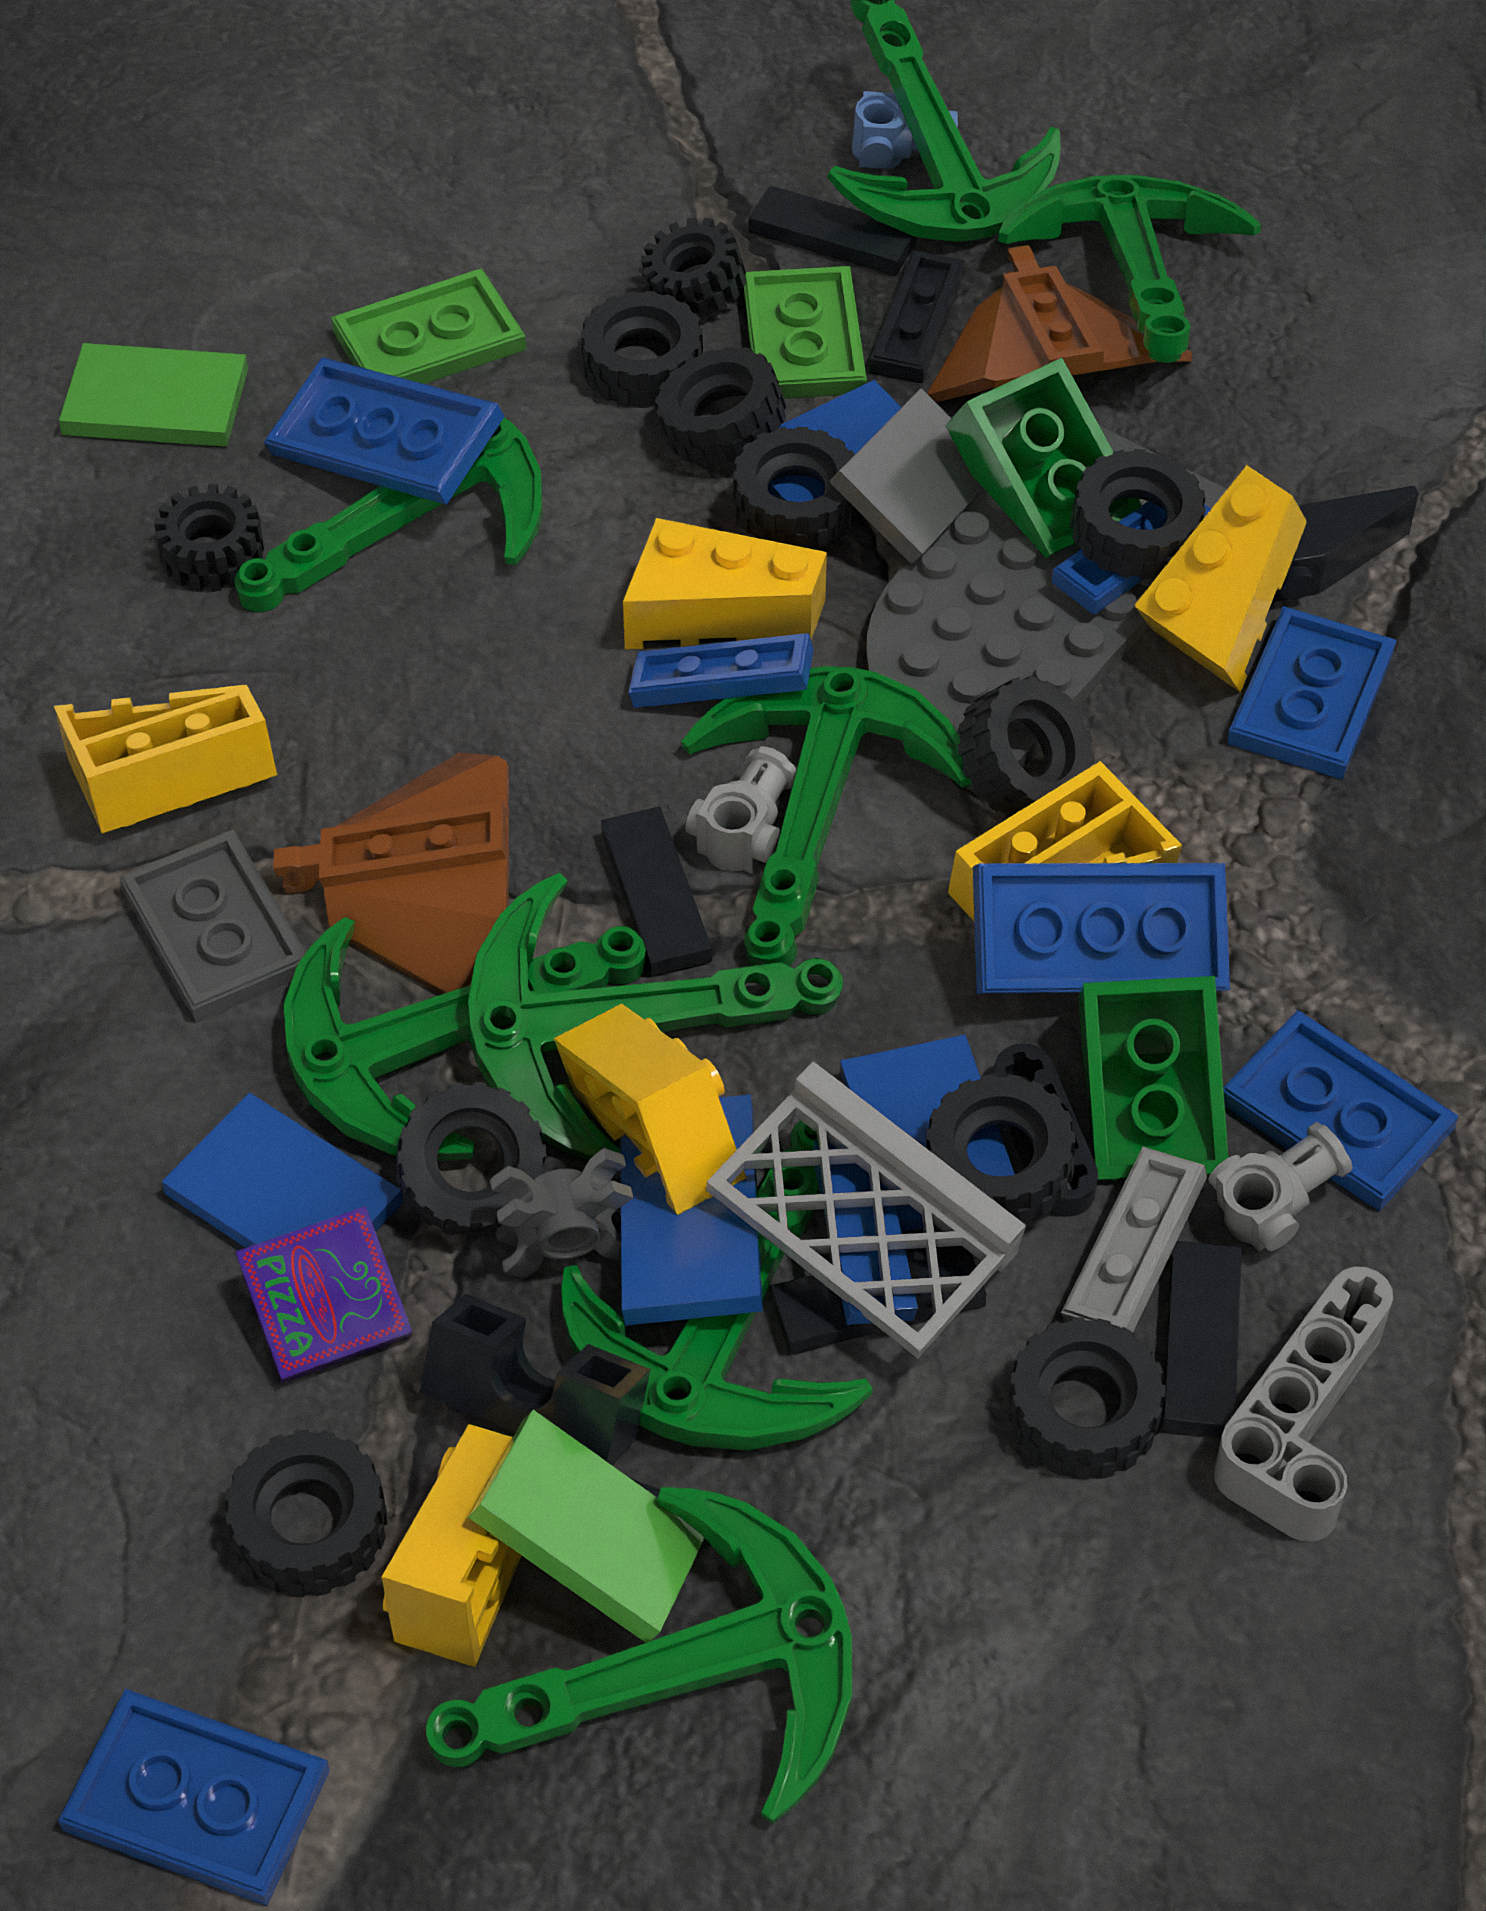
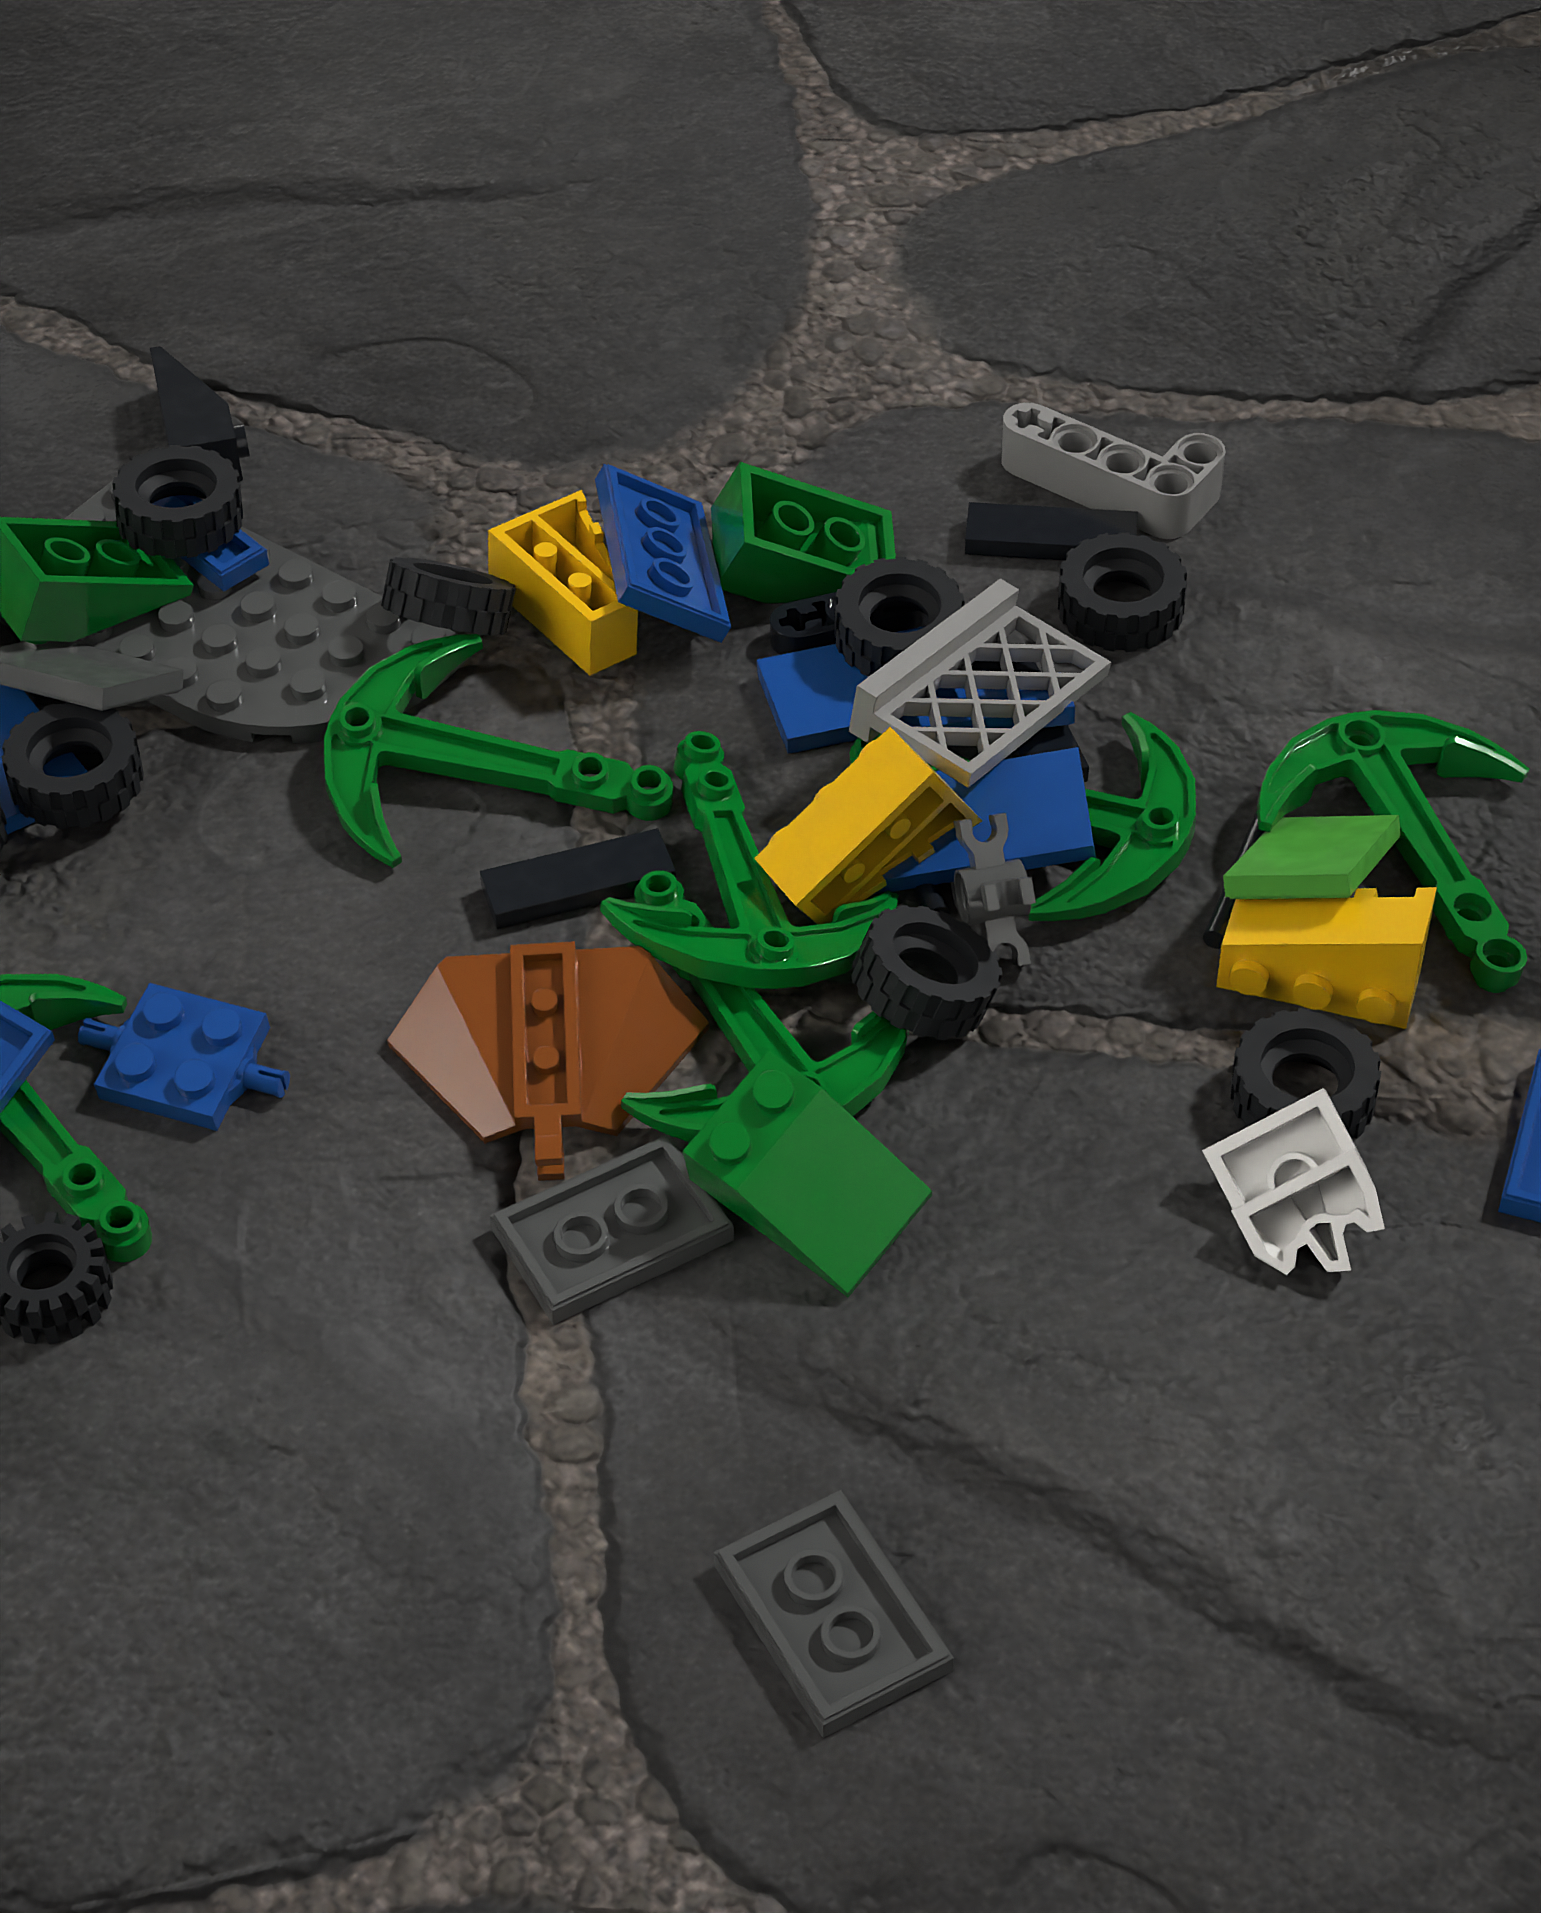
camera: 90 degrees left, 5 degrees down
yellow wedge [53,685,277,833] -> none
blue tile [162,1092,403,1248] -> none
dark purple tile [235,1206,412,1384] -> none
black arch [420,1294,651,1465] -> none
yellow wedge [623,518,827,650] -> none
blue tile [628,633,814,708] -> none
light grey connector [685,746,797,874] -> none
light grey tile [1061,1147,1207,1332] -> none
yellow wedge [1134,465,1307,693] -> none
light grey connector [1208,1122,1353,1252] -> none
blue tile [1223,1010,1459,1212] -> none
blue tile [1227,606,1397,780] -> none
none -> blue plate [78,983,290,1131]
none -> green slope [682,1050,932,1297]
none -> white plate [1202,1088,1385,1275]

